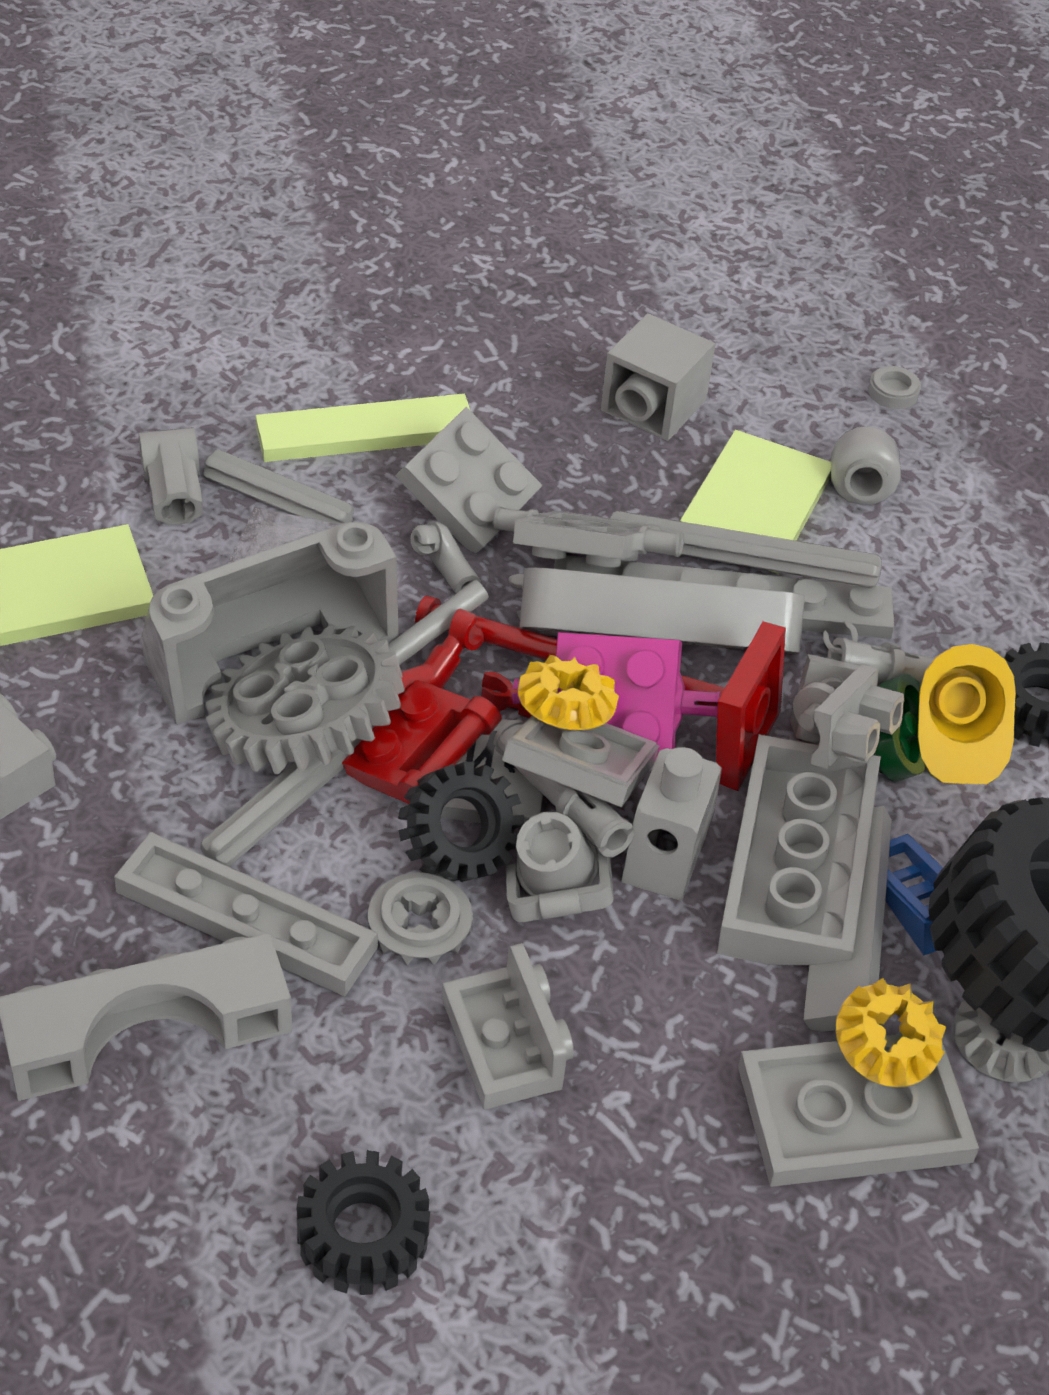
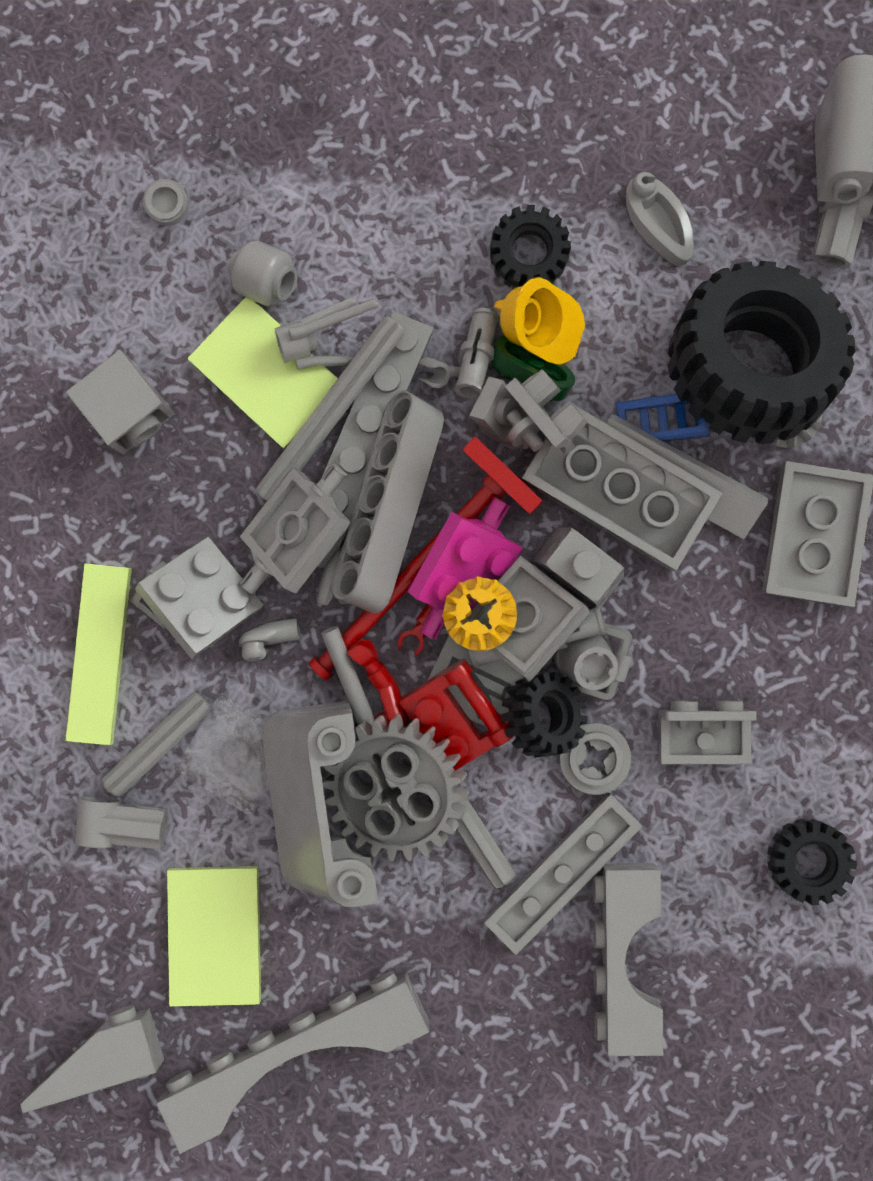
camera: 65 degrees left, 40 degrees up
yellow gear [836,978,946,1087] -> none
none -> light grey plant [275,297,378,370]

